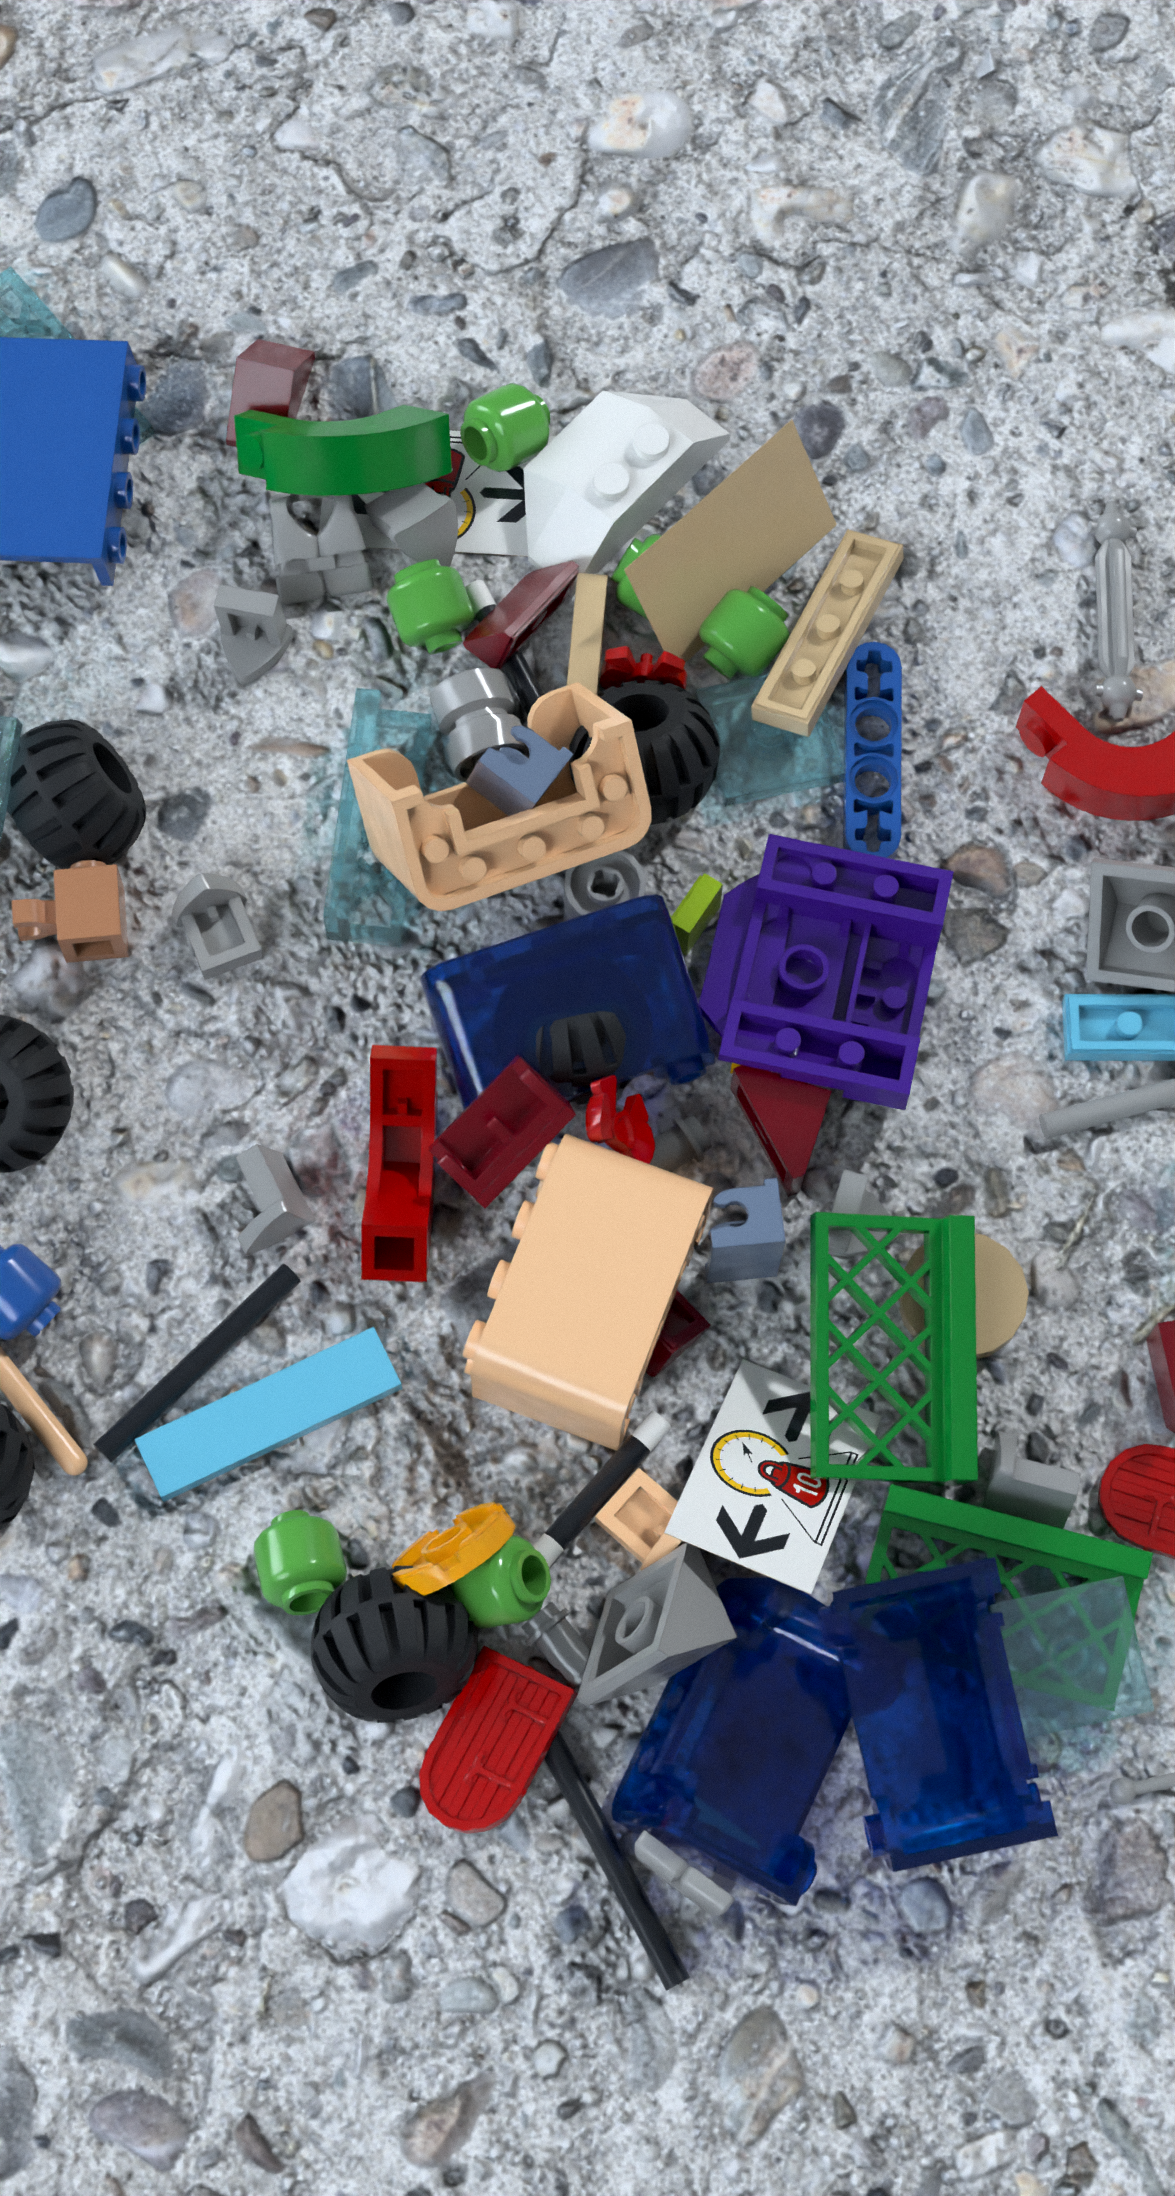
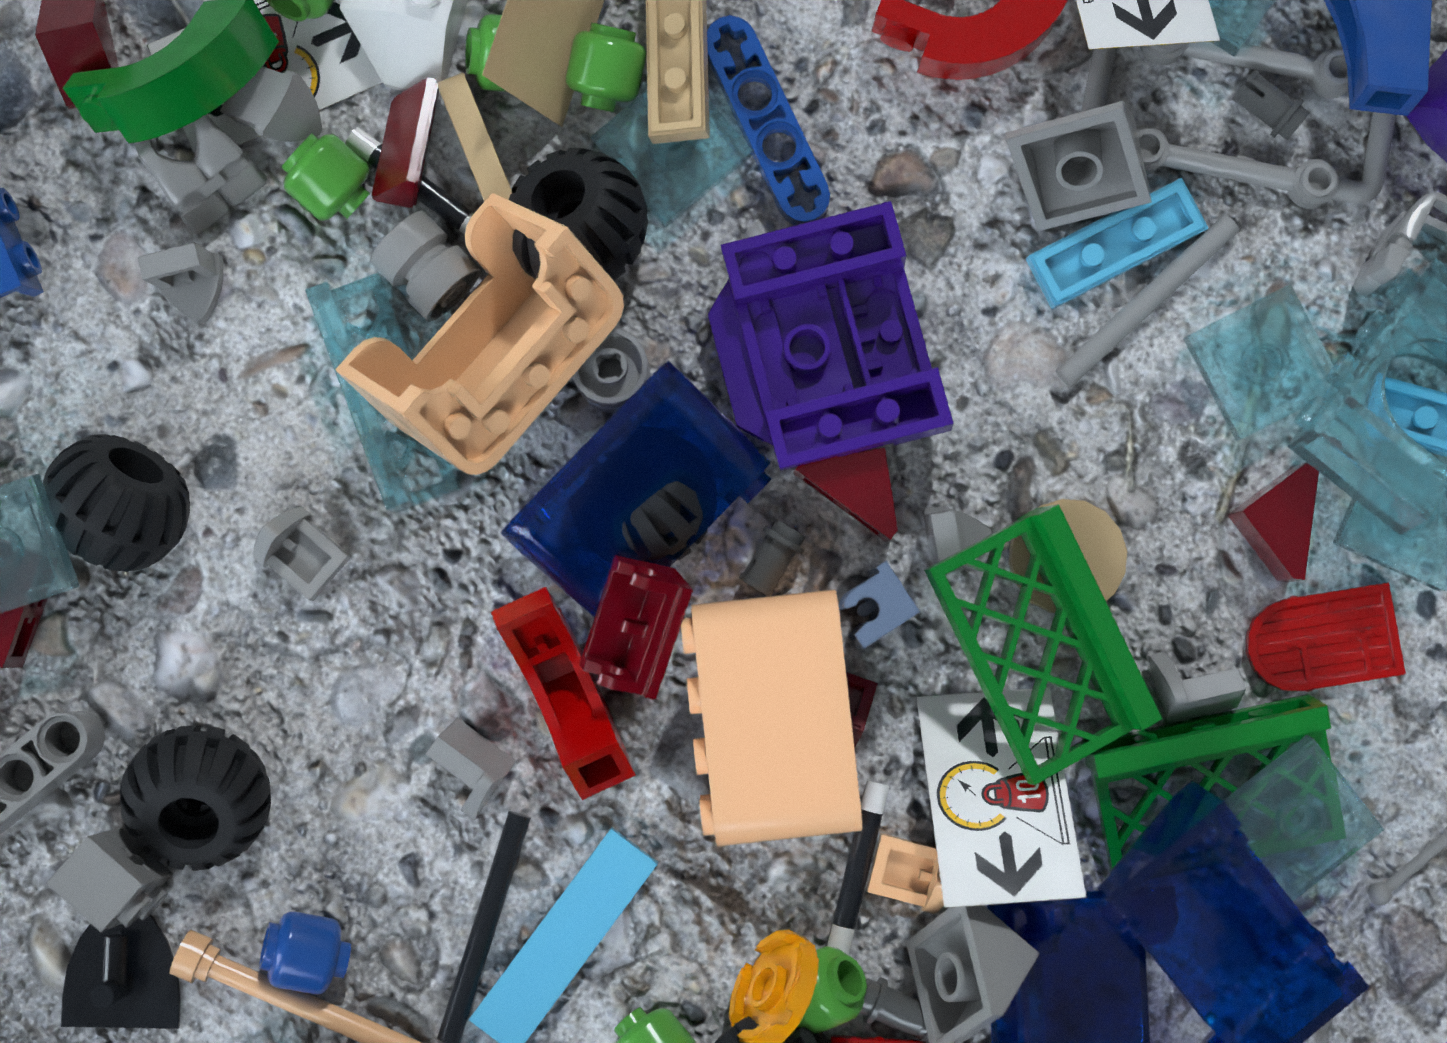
camera: 25 degrees left, 15 degrees up
nougat brick [12,860,129,963] -> none
sand blue hinge [466,726,573,816] -> none
red piece [585,1075,655,1164] -> none
red piece [599,646,687,690] -> none
lime tile [668,873,723,956] -> none

